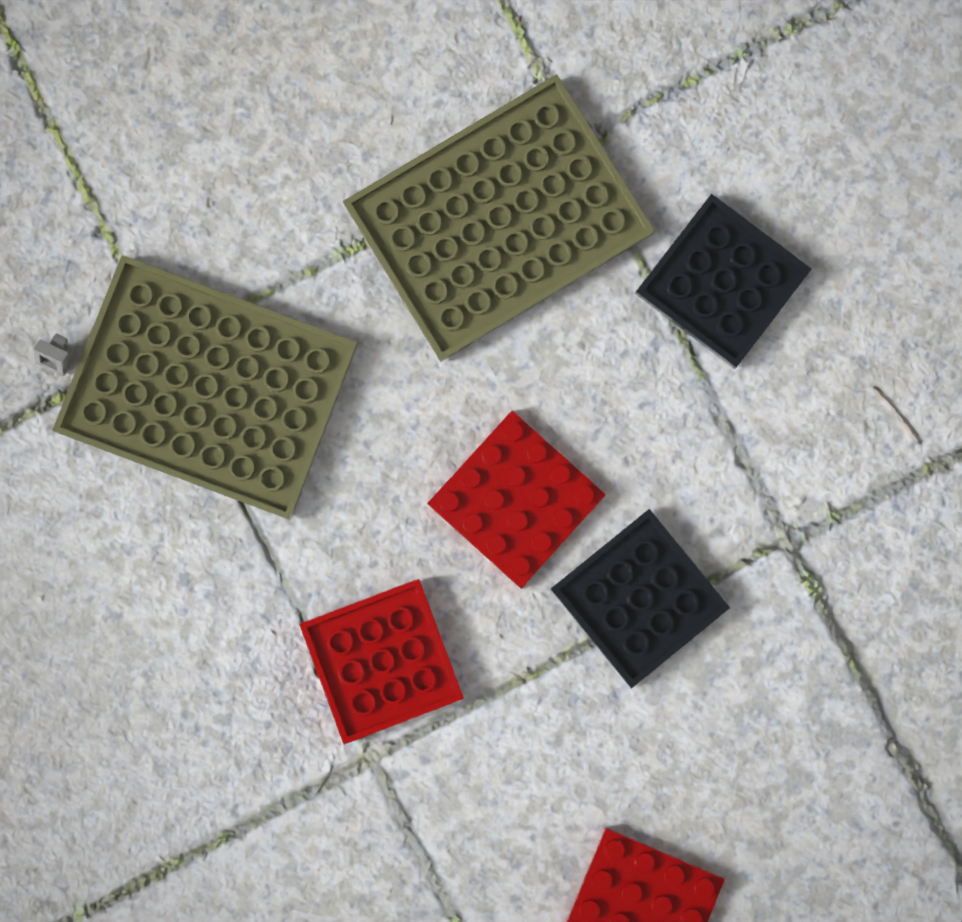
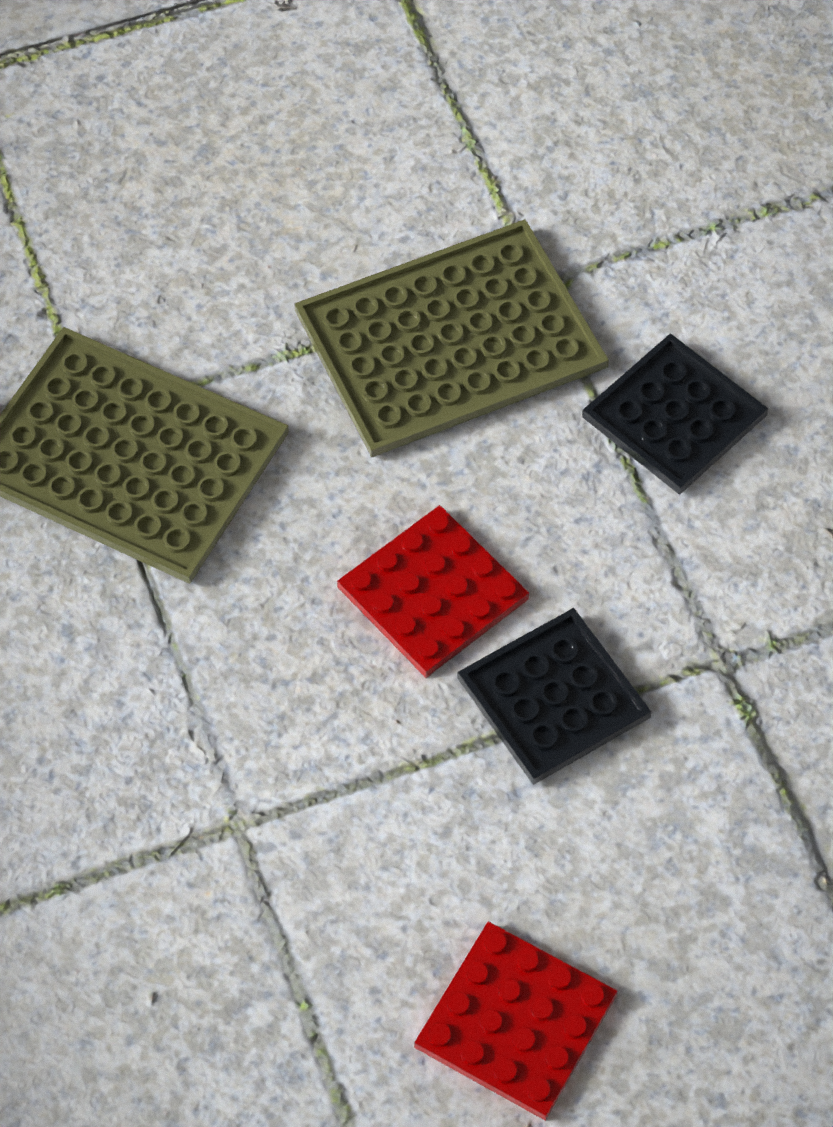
camera: 10 degrees right, 25 degrees down
red plate [299,579,464,745] -> none

